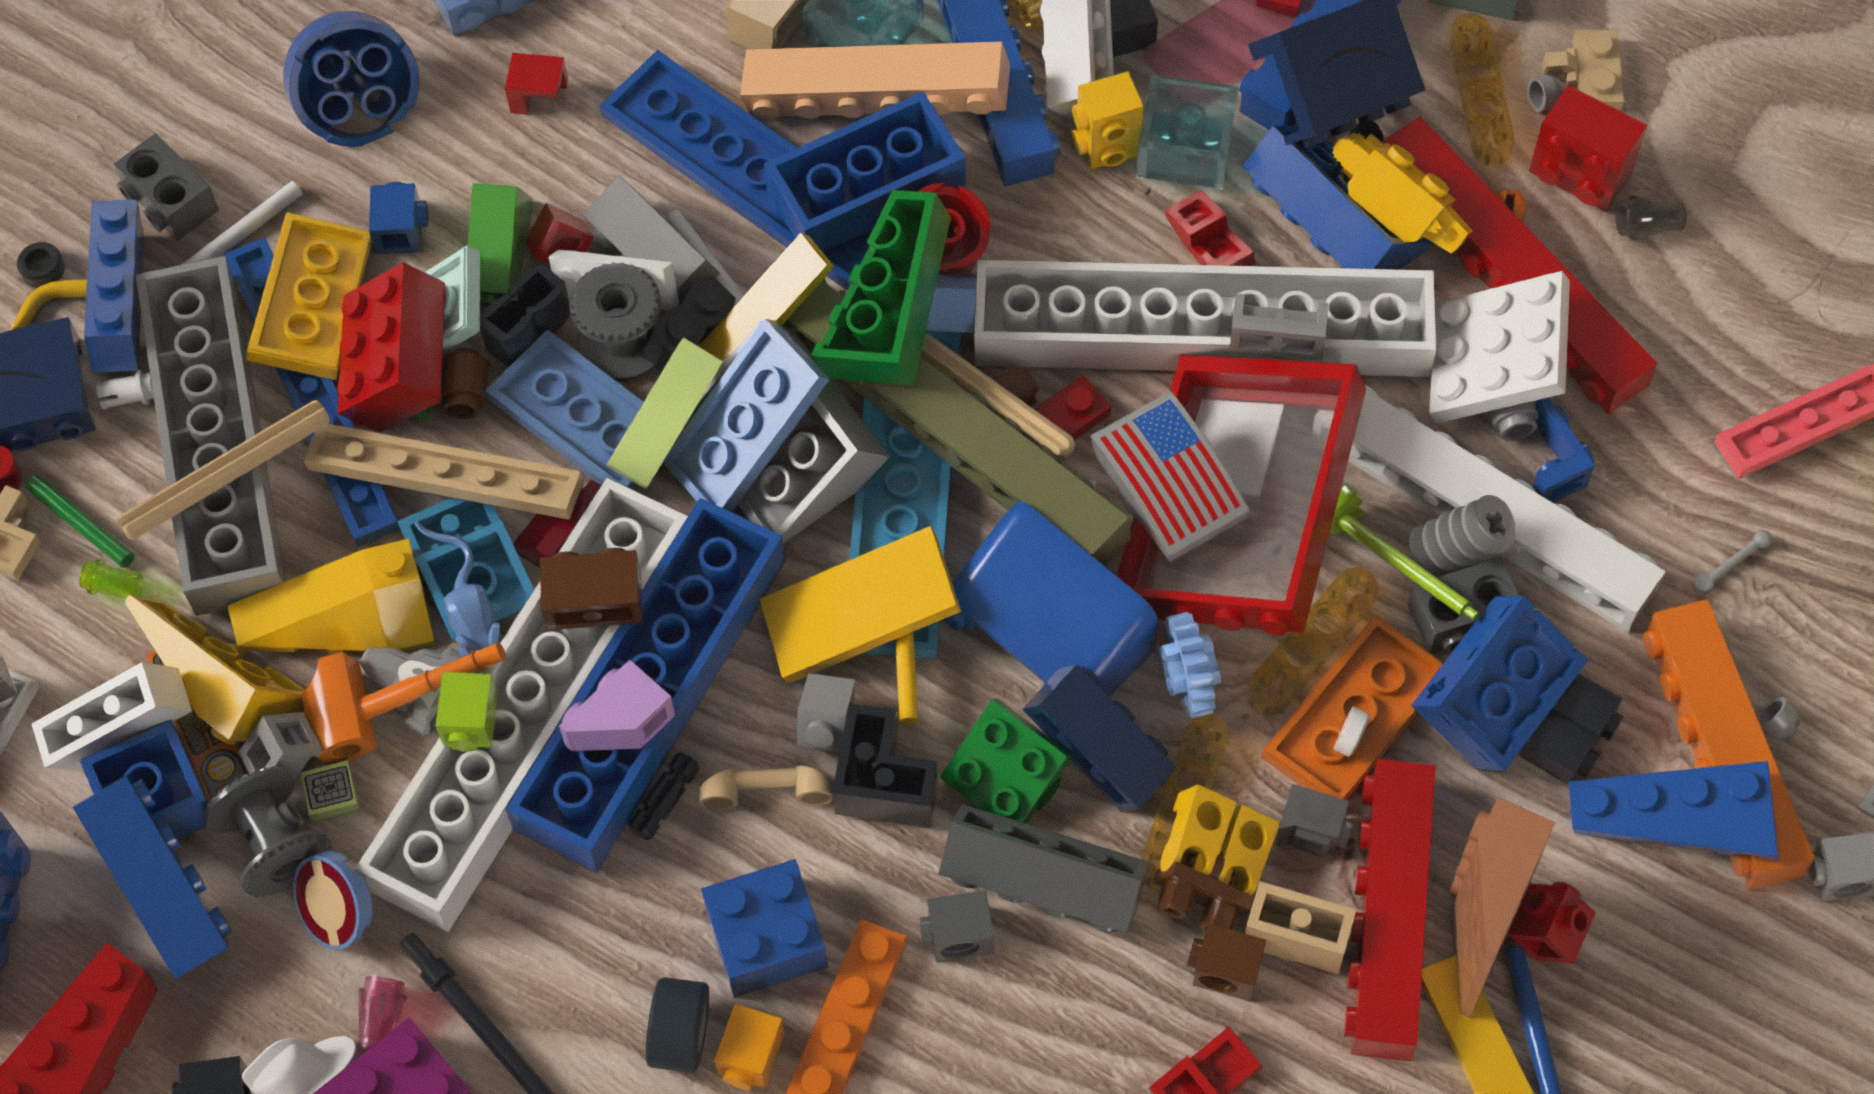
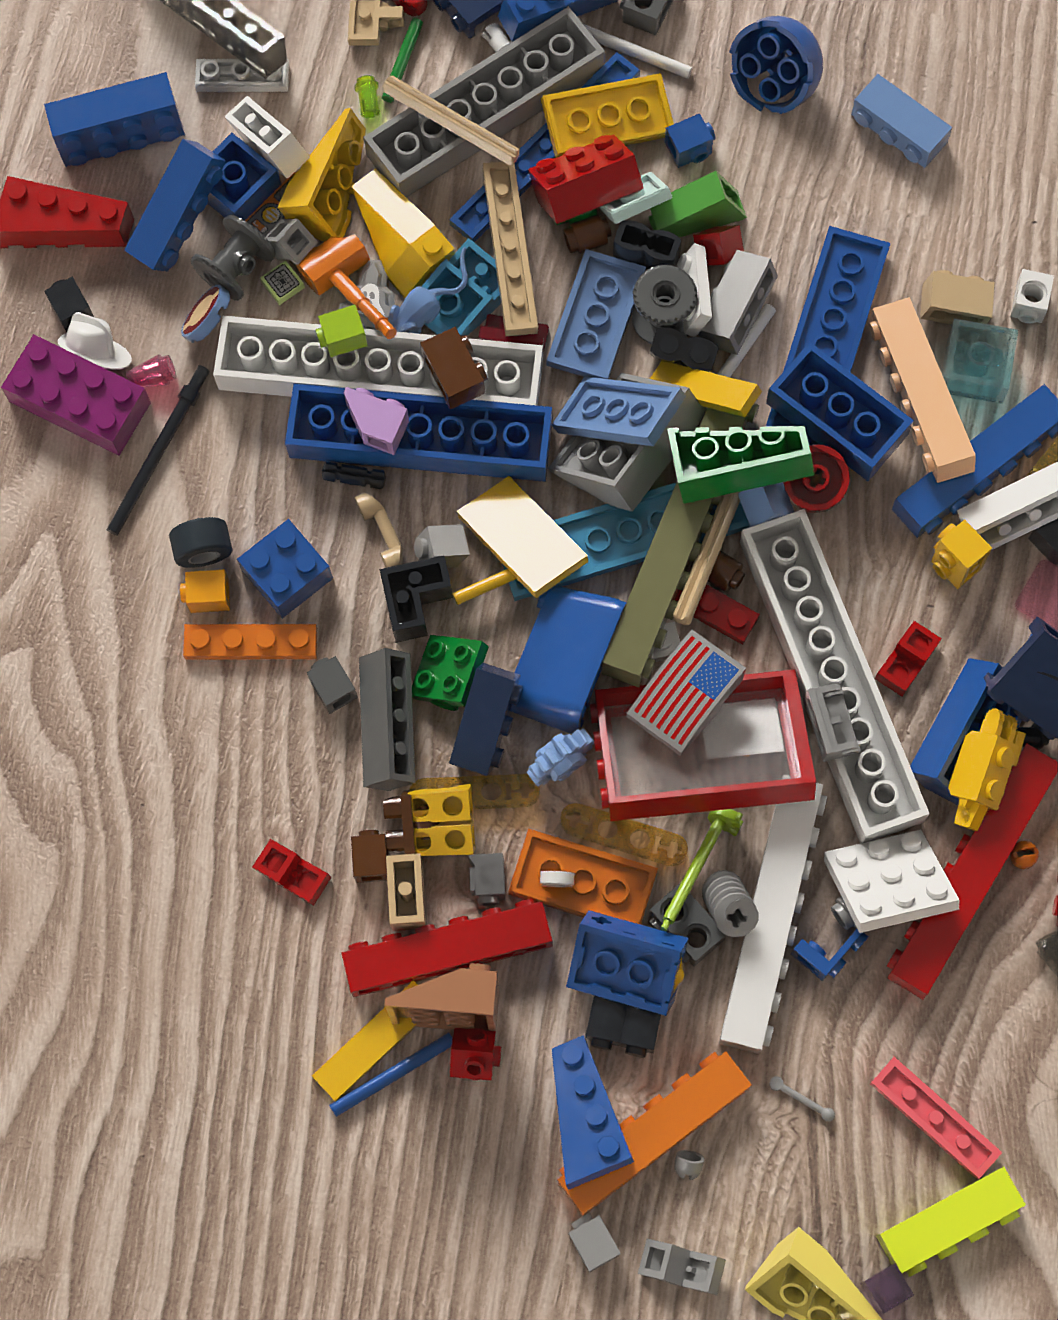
camera: 70 degrees right, 10 degrees up
red panel [505,53,568,115] -> none
yellowish green slope [606,338,723,489] -> none
clear light blue brick [1136,75,1239,189] -> none

